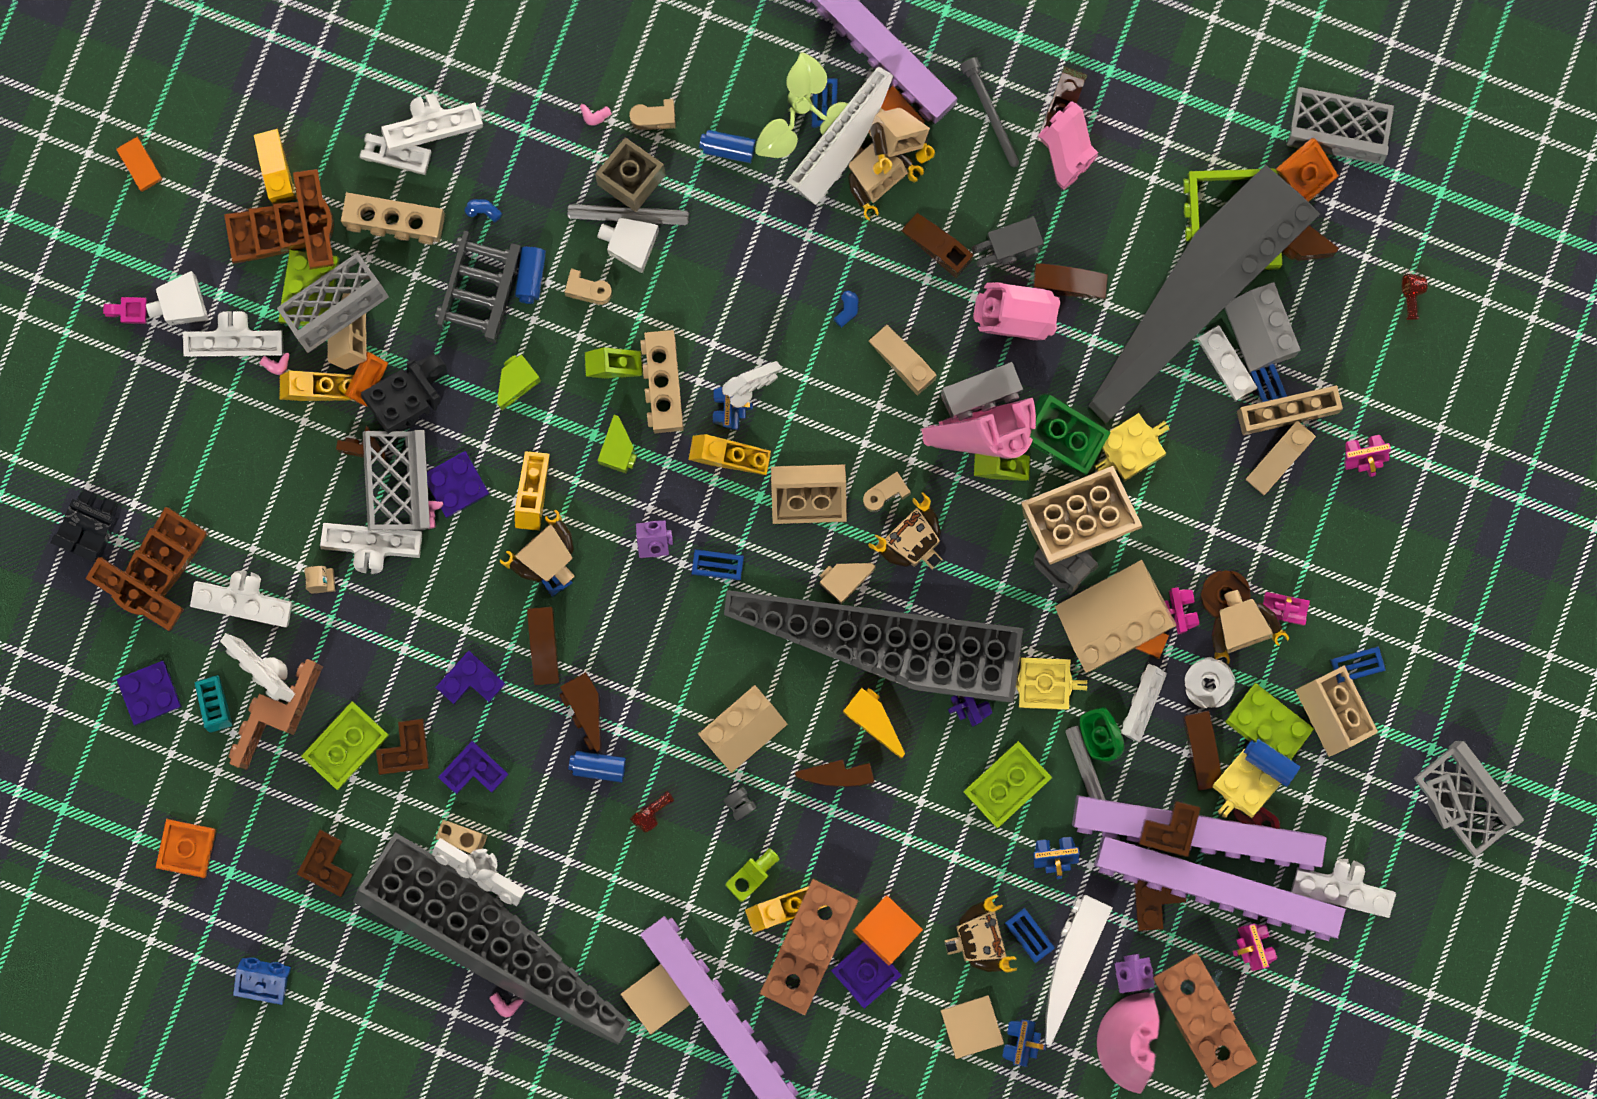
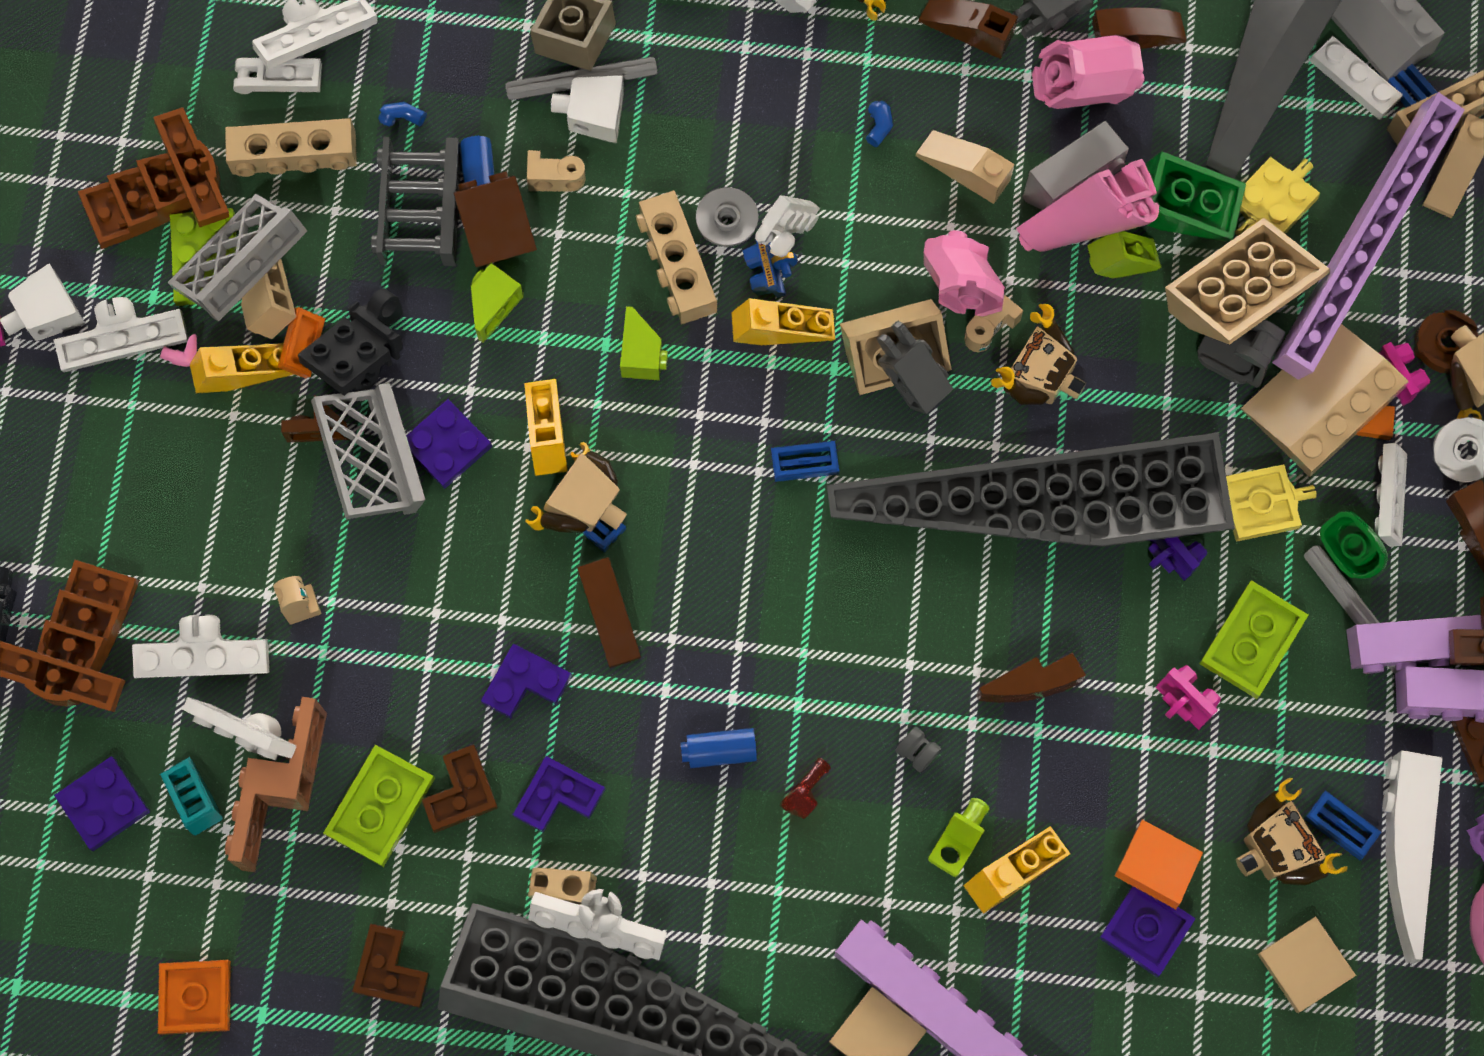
camera: 15 degrees left, 10 degrees down
yellow slope [254,129,297,204] -> none
white plate [320,523,423,574] -> none
bright pink animal [428,501,443,529] -> none
reddish brown slope [559,672,601,753] -> none
lime slope [585,347,642,378] -> none
medium lavender brick [636,521,673,558] -> none
tan slope [698,685,788,773] -> none
nougat bracket [760,879,859,1015] -> none
tan slope [820,563,876,604] -> none
yellow slope [843,688,905,759] -> none
blue hips [1003,1019,1046,1067] -> none
blue hips [1033,837,1080,879] -> none
none -> reddish brown brick [453,171,537,267]
none -> light grey dish [696,187,759,247]
none -> dark grey hinge [877,320,954,414]
none -> bright pink brick [924,230,1005,316]
none -> dark pink hips [1155,665,1221,730]
none -> lavender brick [1272,92,1465,380]

